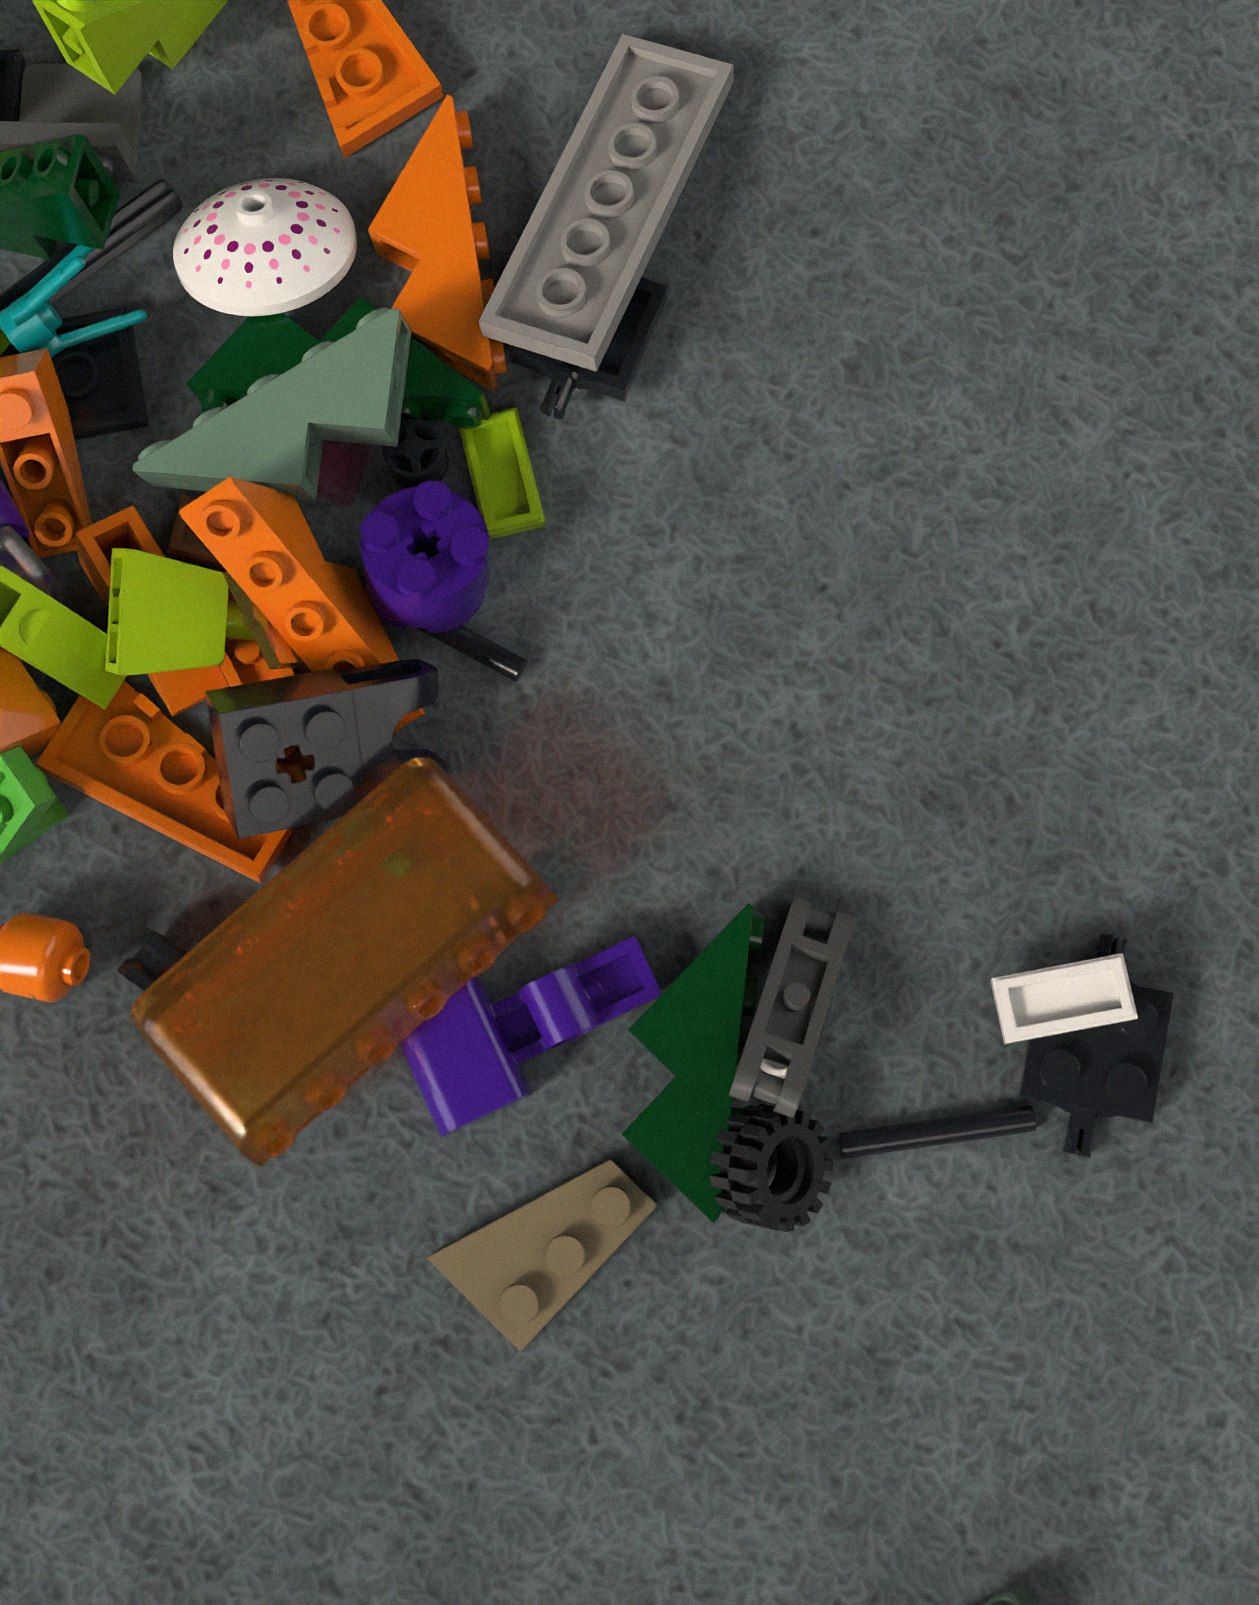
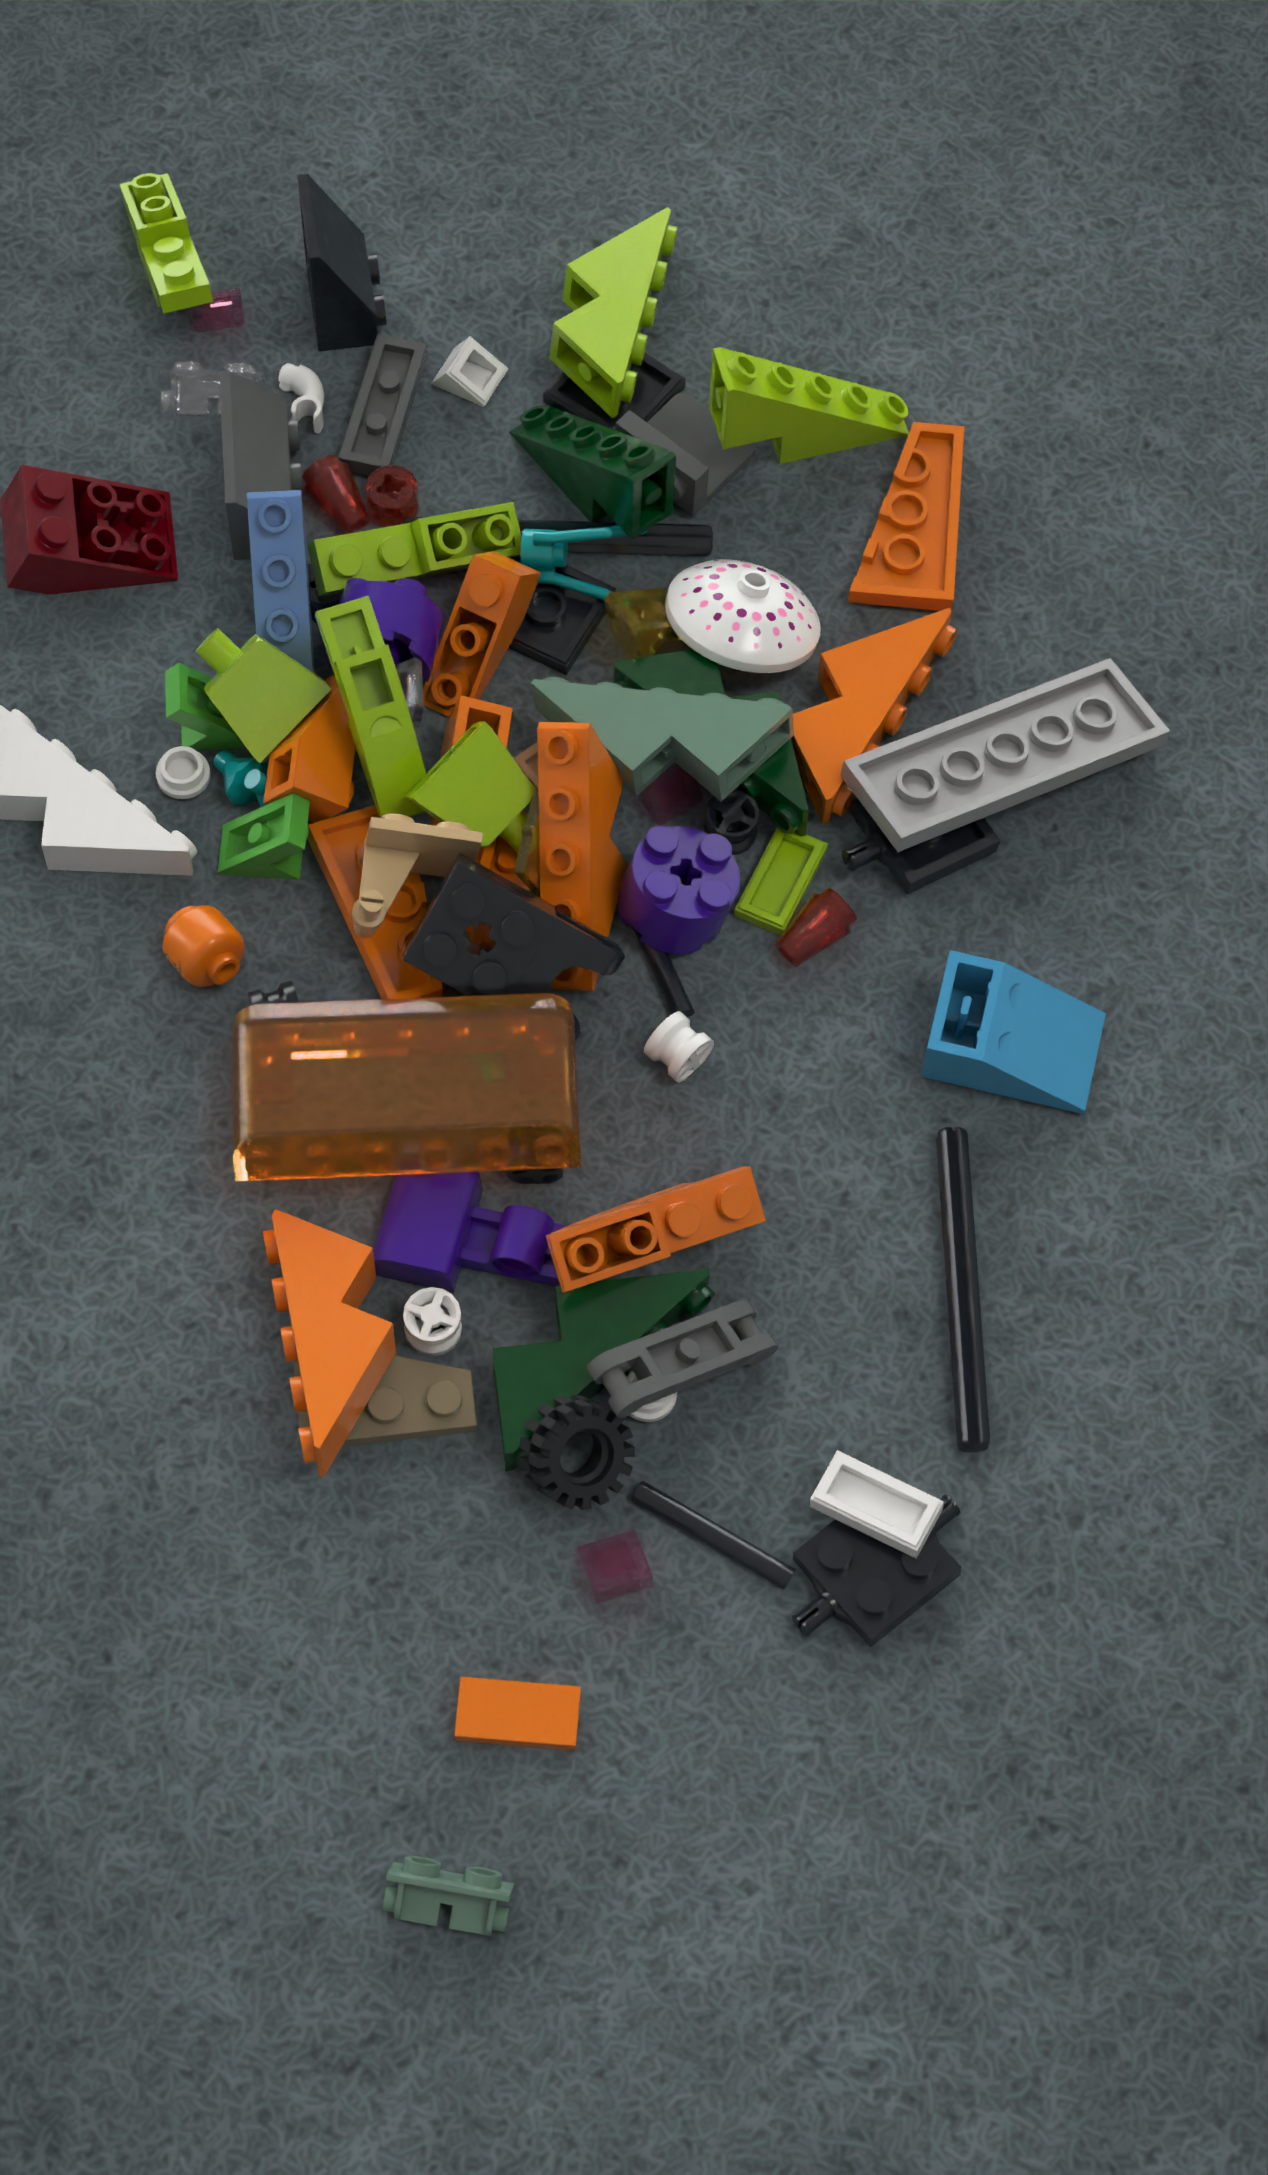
camera: 30 degrees right, 15 degrees down
none -> orange slope [263,1209,396,1477]
none -> tan plate [351,814,483,937]
none -> white wheel [403,1287,462,1356]
none -> orange tile [454,1676,581,1751]
none -> orange slope [546,1166,766,1292]
none -> clear pink slope [578,1530,653,1604]
none -> clear yellow slope [604,587,682,659]
none -> white wheel [644,1011,714,1083]
none -> clear red cone [775,888,857,967]
none -> dark azure slope [920,950,1106,1114]
none -> black axle [936,1127,990,1453]

